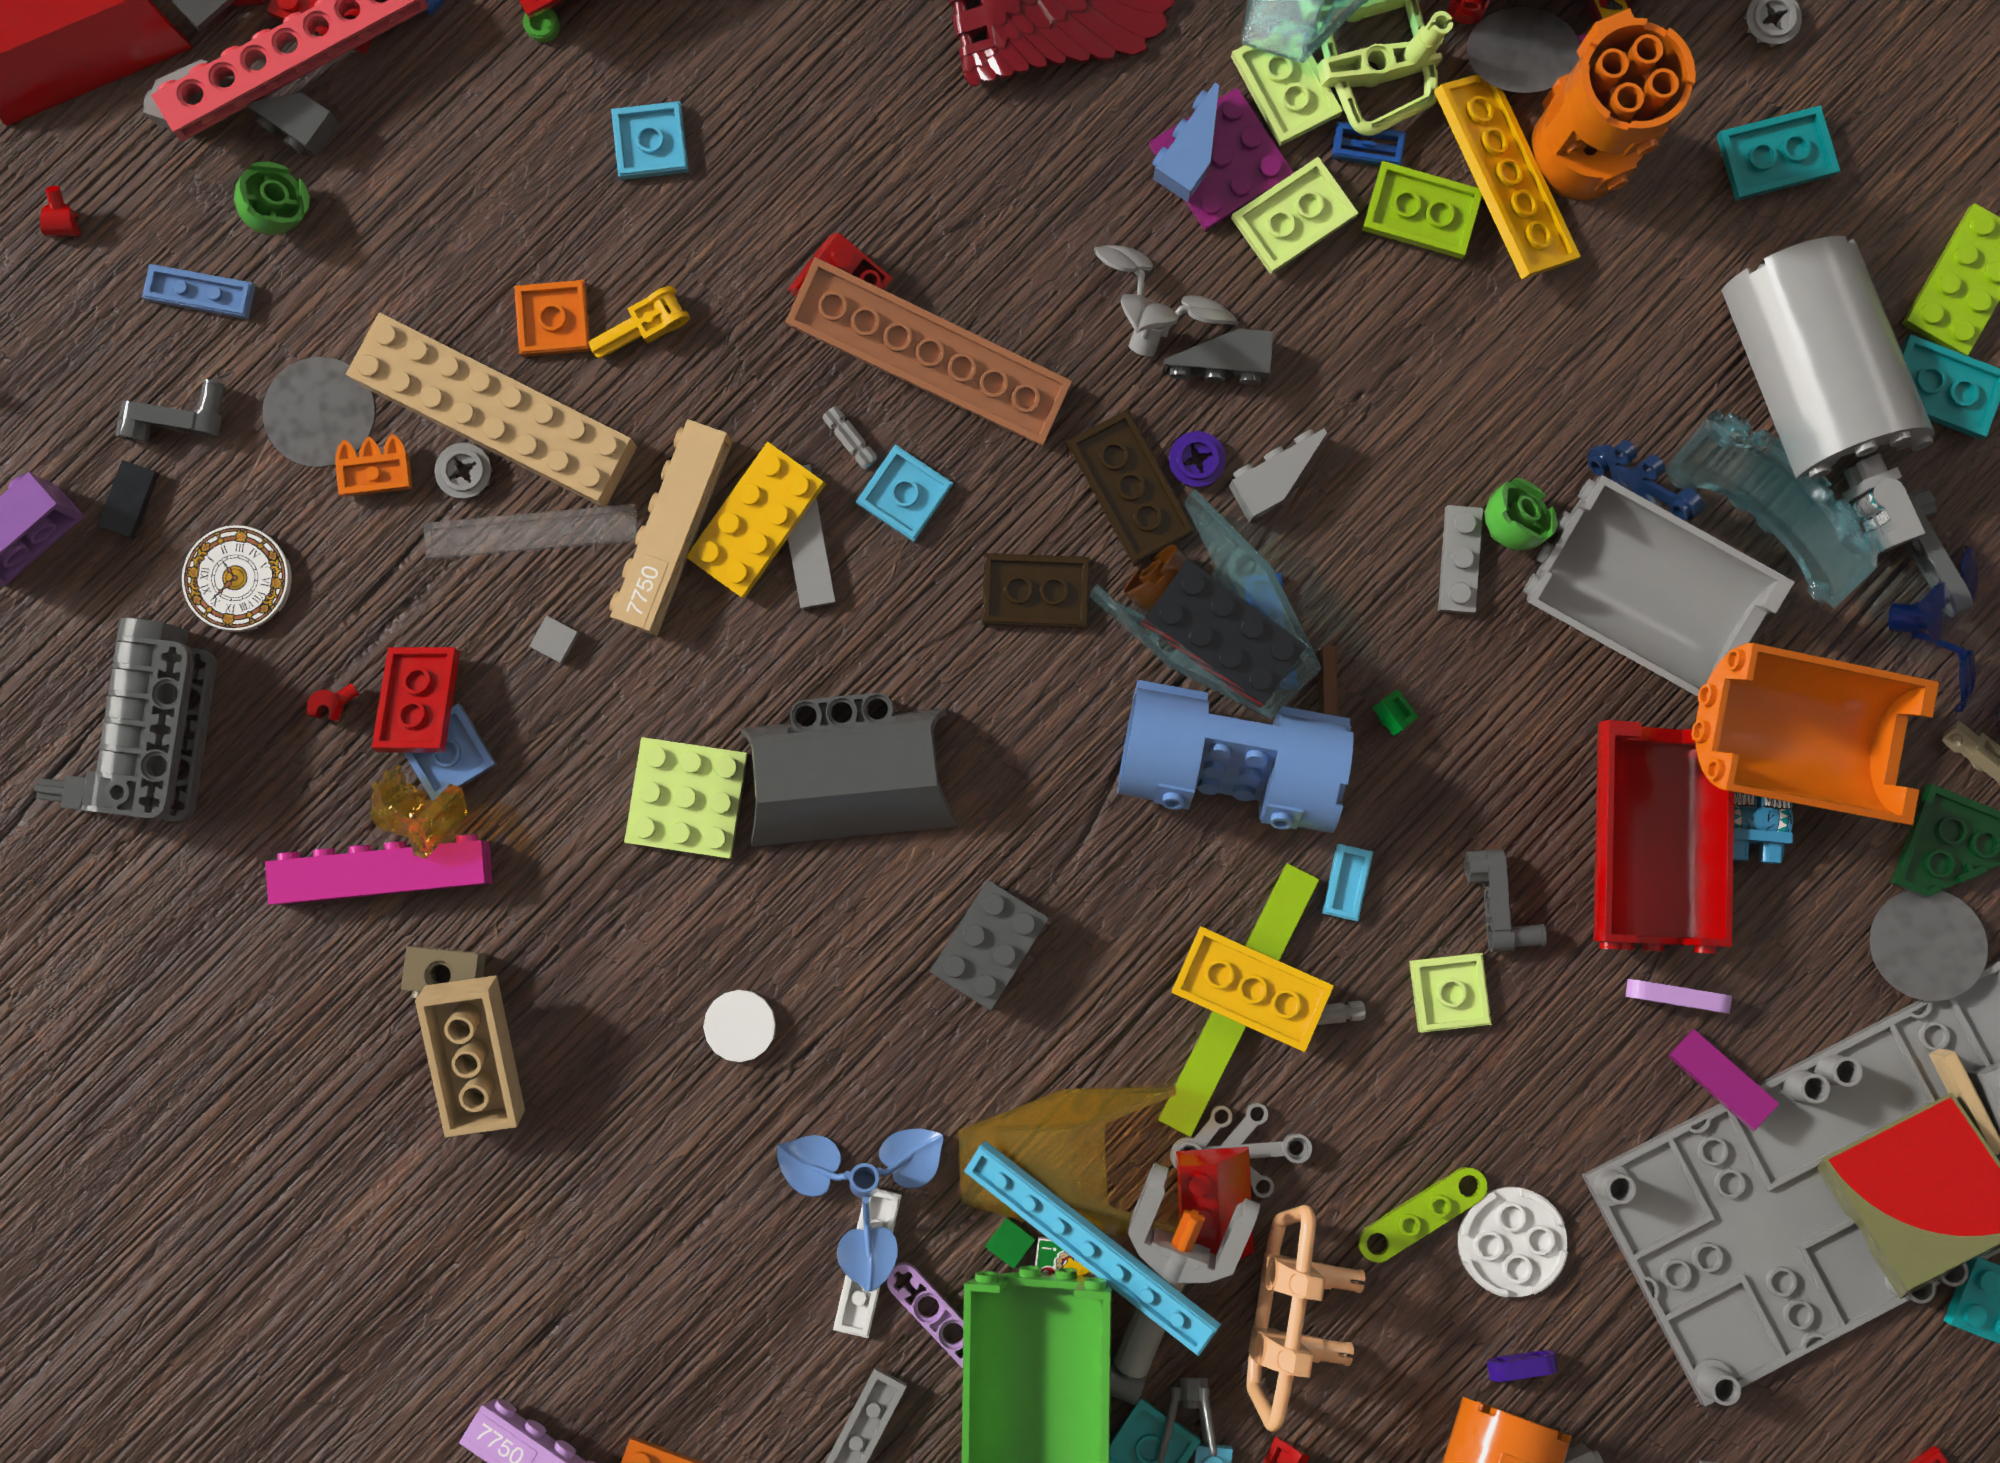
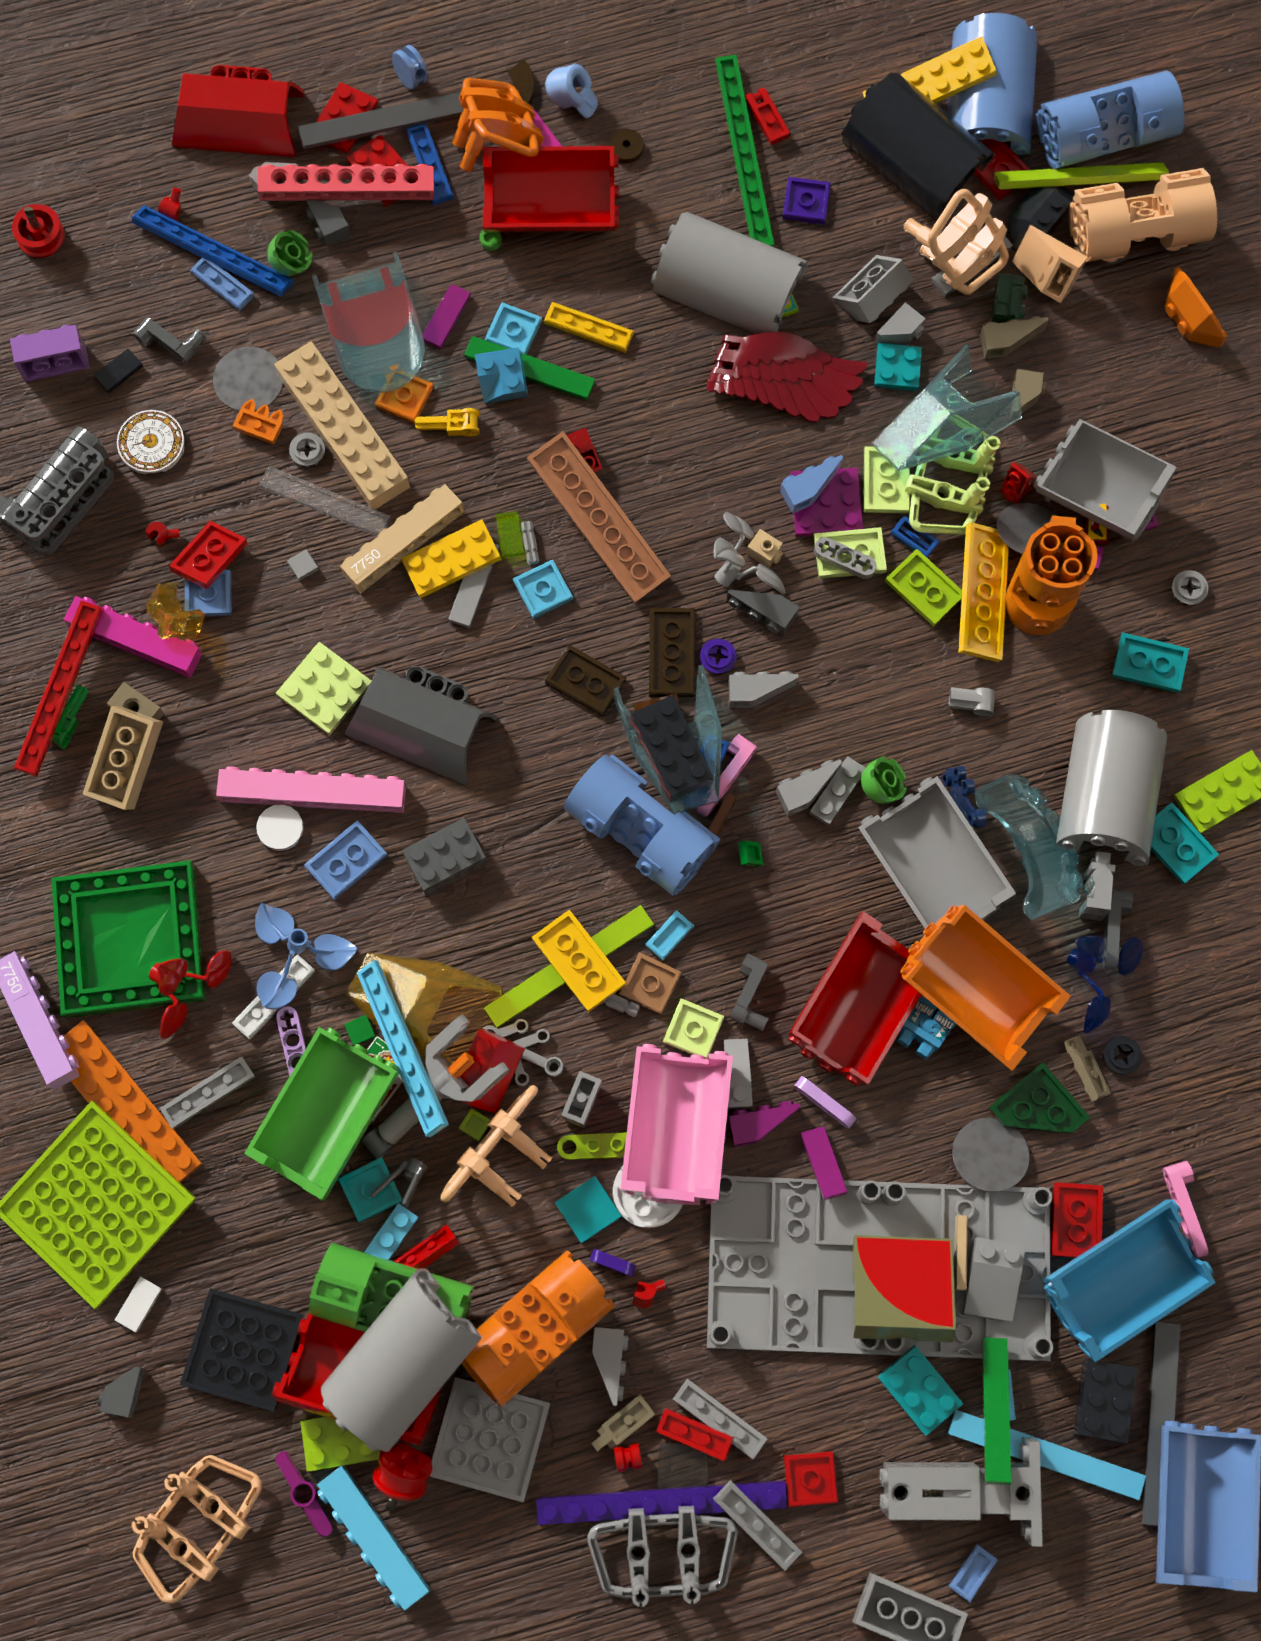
camera: 30 degrees right, 10 degrees down
none -> red tile [13,600,104,777]
none -> green connector [51,685,89,749]
none -> green tile [51,860,206,1018]
none -> blue tile [132,205,293,297]
none -> red plant [149,950,232,1040]
none -> bright pink brick [216,767,406,813]
none -> medium blue tile [304,820,388,901]
none -> clear light blue windscreen [312,252,425,393]
none -> magenta tile [421,284,471,350]
none -> lime tile [459,1108,491,1142]
none -> green tile [464,336,595,401]
none -> dark azure slope [475,347,528,404]
none -> clear neon green tile [495,511,524,558]
none -> yellow tile [544,302,634,353]
none -> teal tile [555,1176,622,1244]
none -> light grey brick [561,1071,602,1128]
none -> medium nougat tile [619,952,682,1015]
none -> bright pink cylinder [621,1044,733,1205]
none -> red piece [632,1279,666,1309]
none -> bright pink beam [697,734,757,818]
none -> light grey slope [724,1039,753,1111]
none -> magenta slope [728,1101,800,1148]
none -> tan brick [747,529,783,568]
none -> light grey slope [776,760,842,817]
none -> light grey beam [814,537,877,579]
none -> light grey piece [948,687,995,716]

